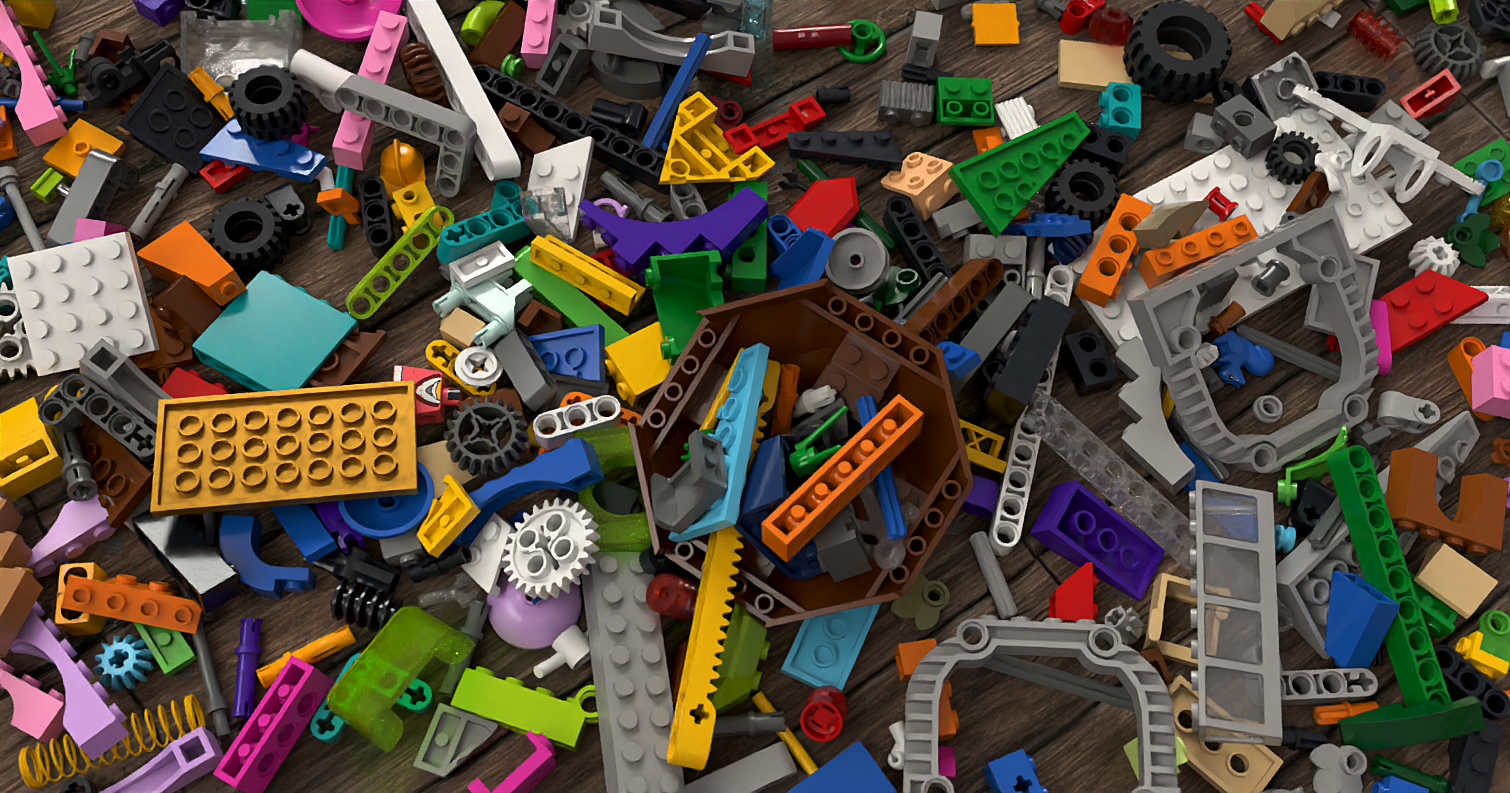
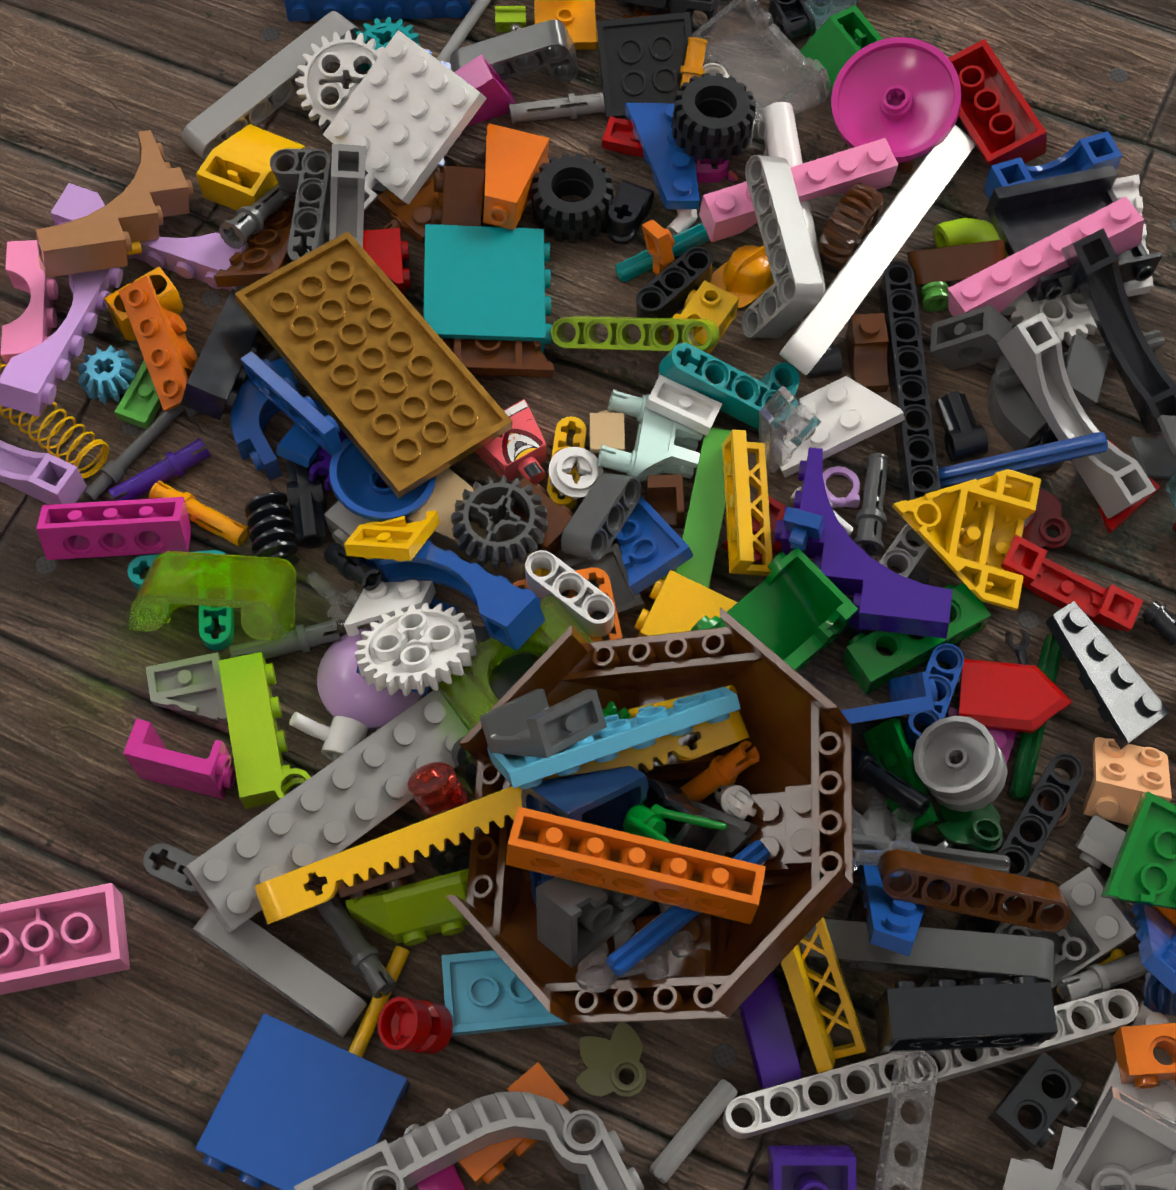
camera: 65 degrees right, 0 degrees up
none -> blue plate [241,351,343,456]
none -> blue tile [783,507,825,552]

